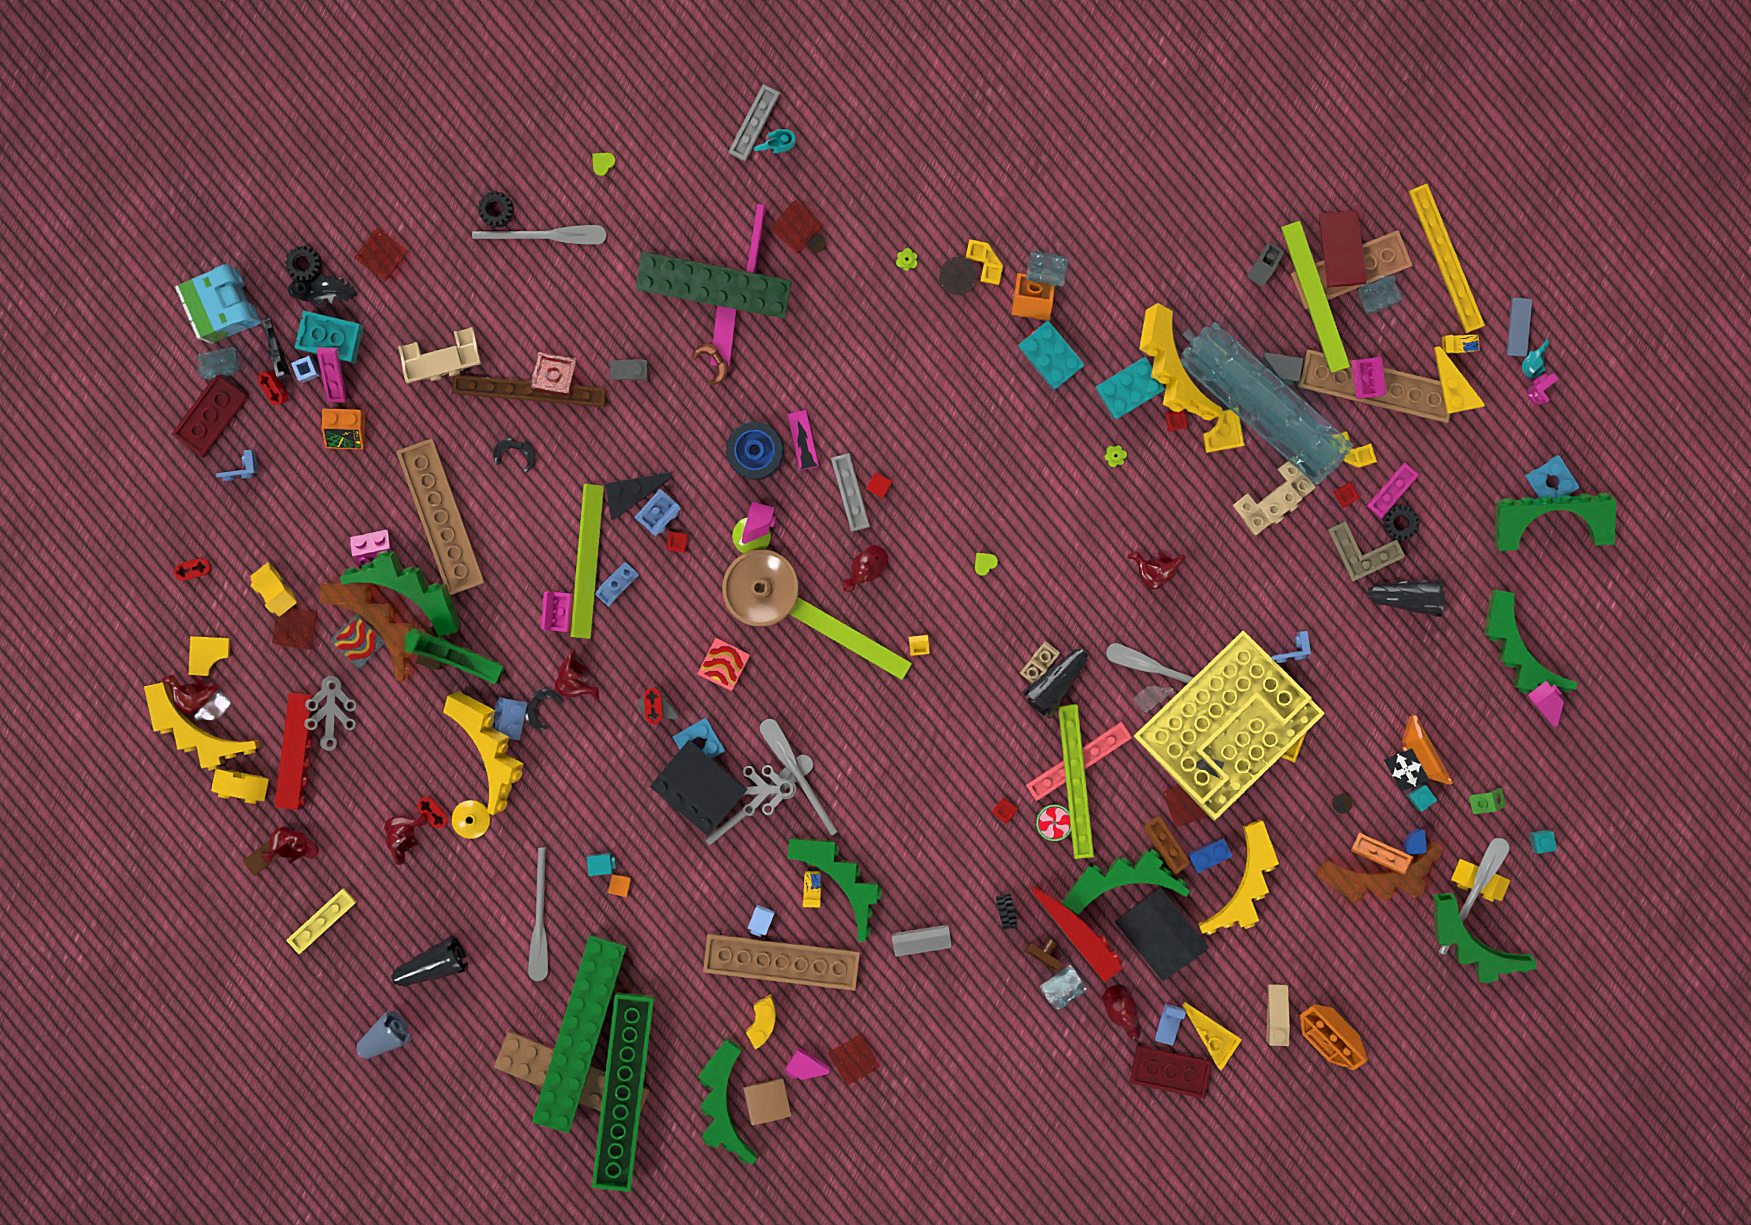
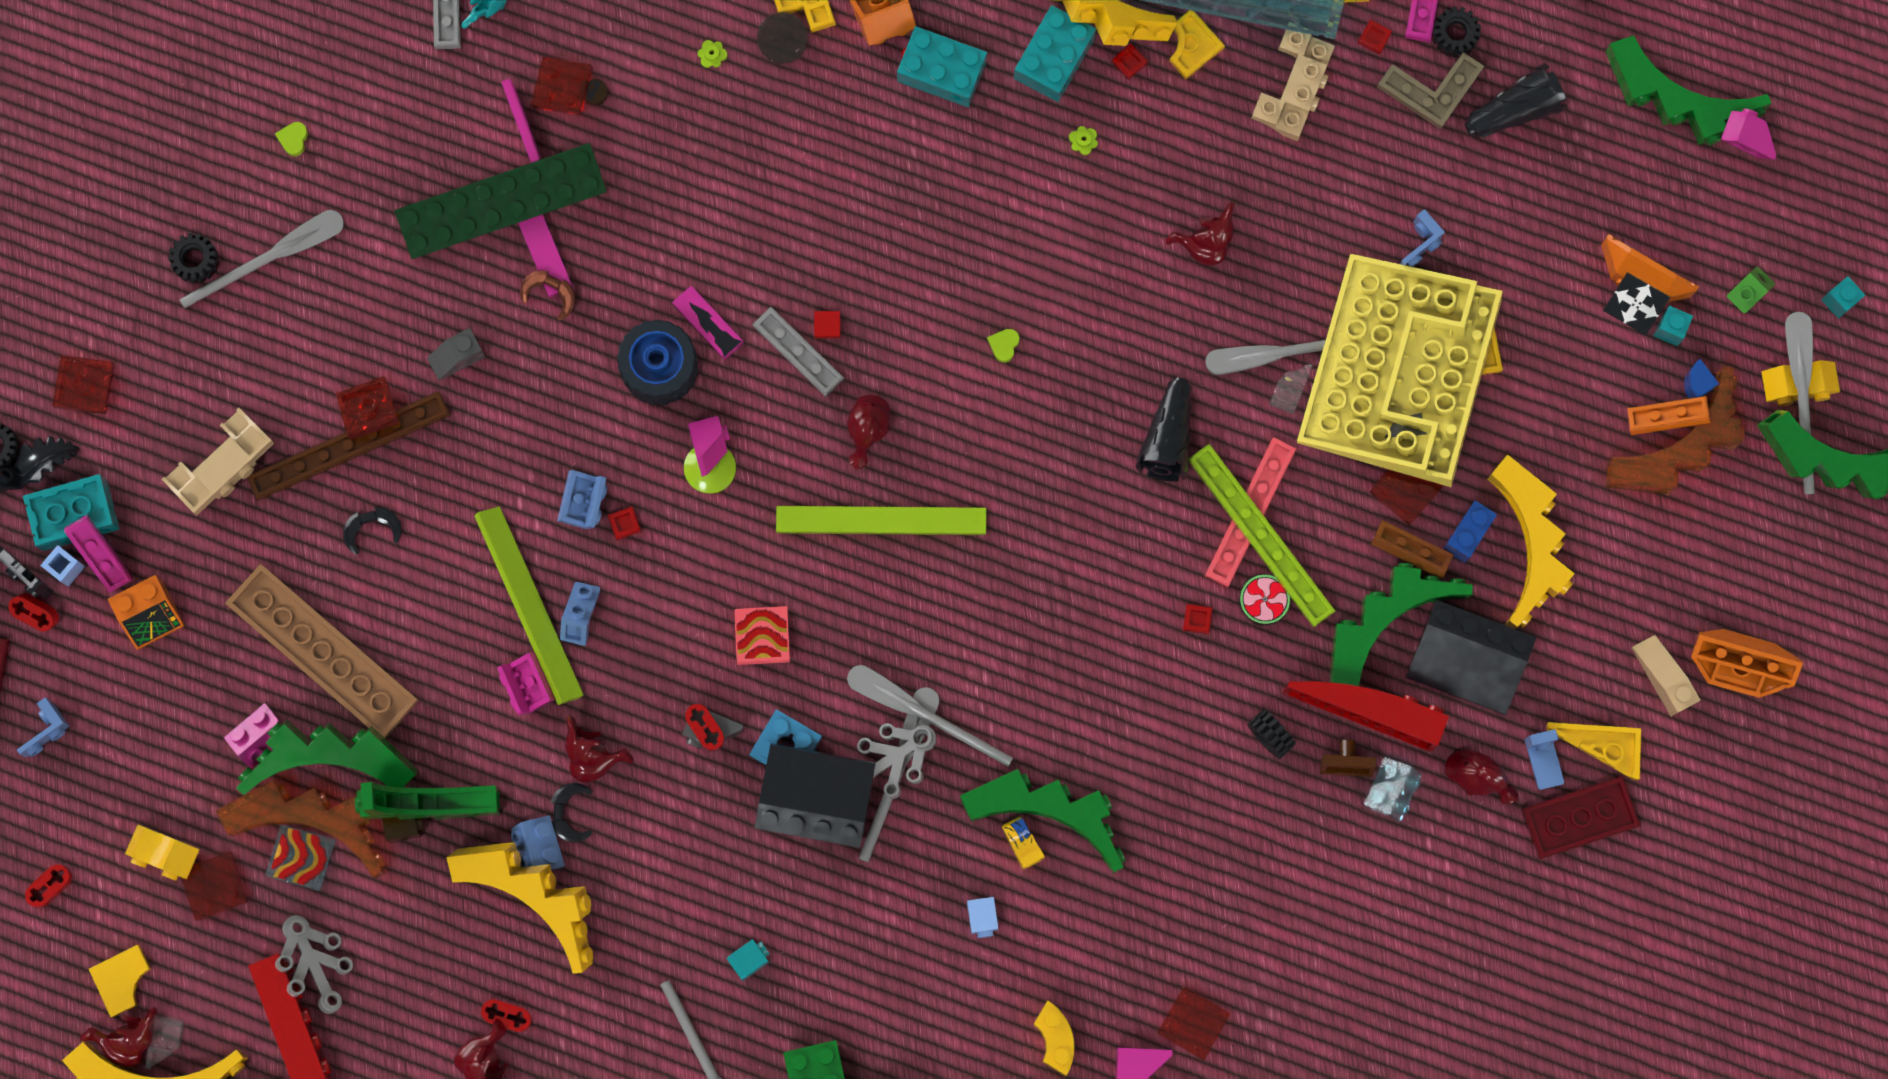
camera: 30 degrees left, 10 degrees down
yellow dish [452,800,490,839] -> none
black wing [605,472,672,520] -> none
orange tile [608,874,631,897] -> none
medium nougat plate [703,933,860,991] -> none
medium nougat dish [722,550,799,627] -> none
light grey panel [892,925,952,956] -> none
yellow plate [909,635,930,656] -> none
tan slope [1020,641,1060,683] -> none
dark brown tile [1332,794,1352,814] -> none

